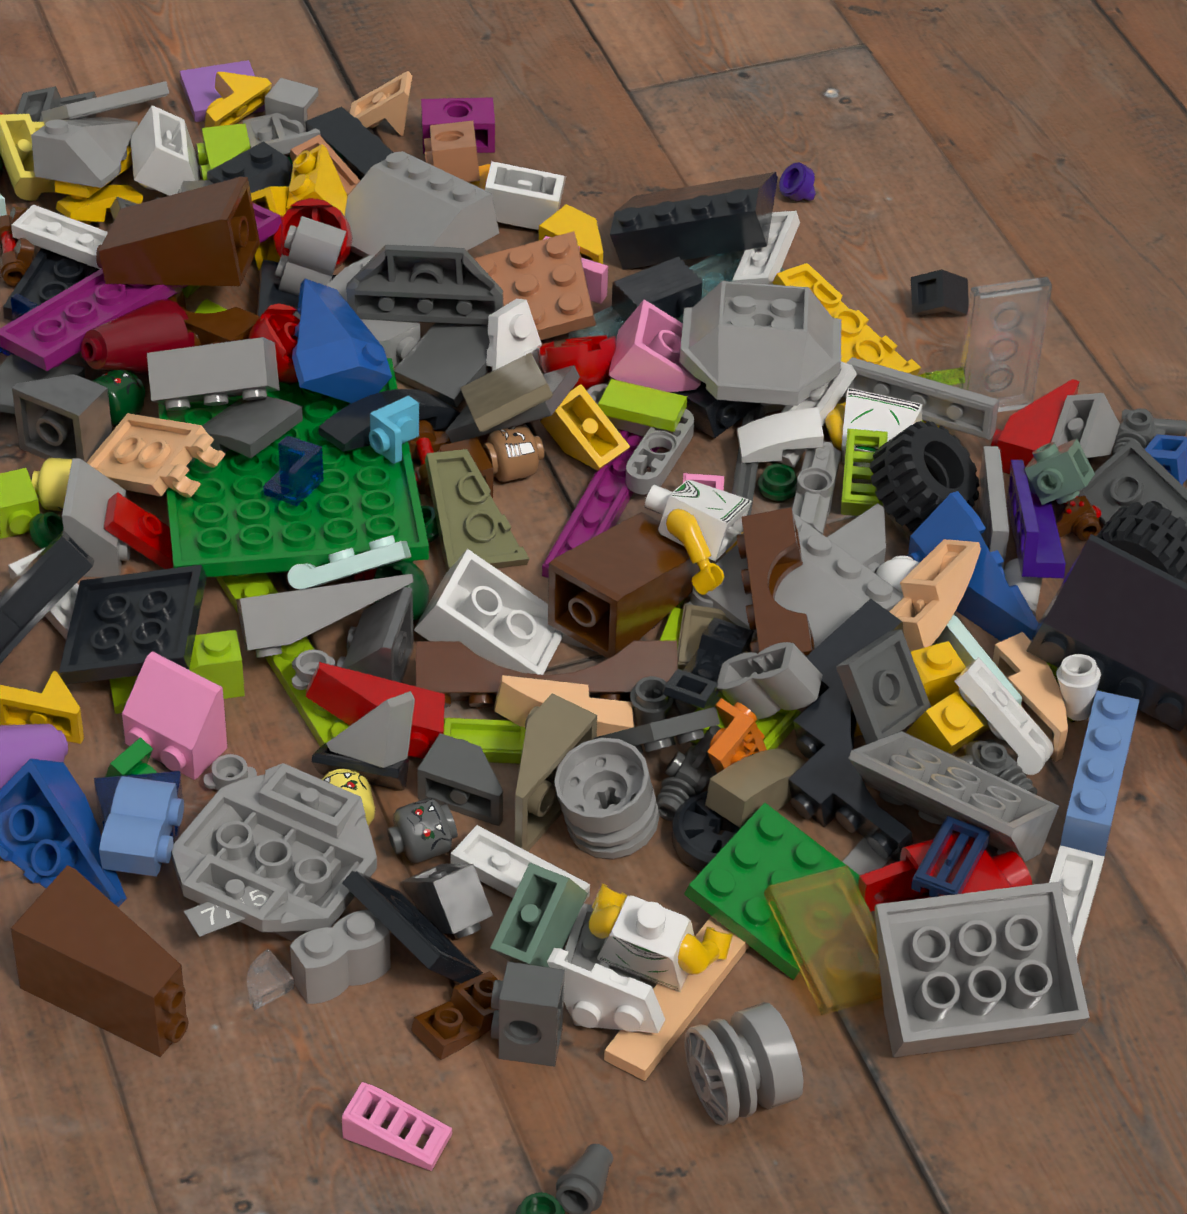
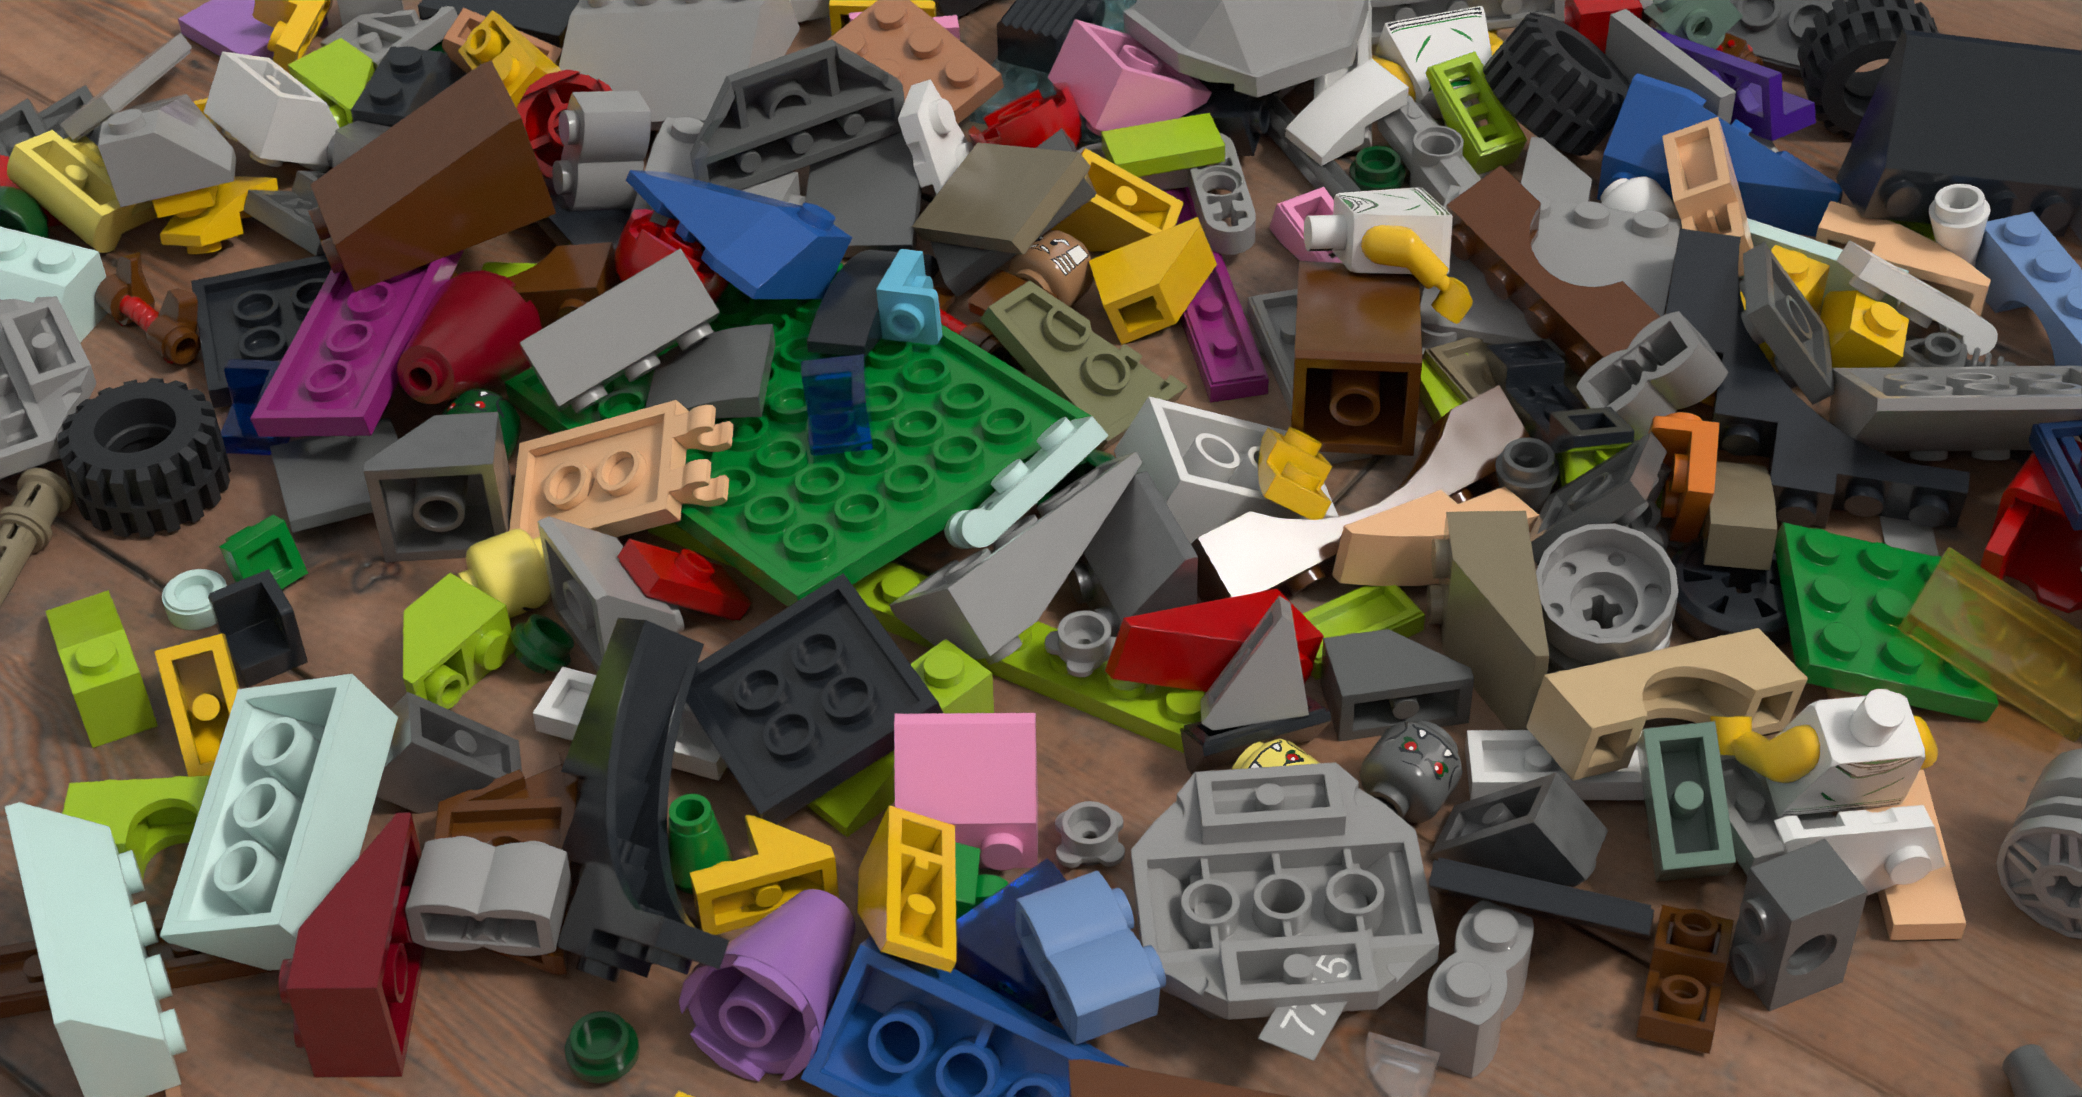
camera: 30 degrees left, 0 degrees up
white plate [11,205,108,269] -> none
none -> green cone [667,794,733,894]
none -> yellow slope [857,805,957,973]
none -> yellow slope [1089,217,1217,345]
none -> yellow slope [1258,427,1332,520]
none -> tan arch [1526,628,1808,781]

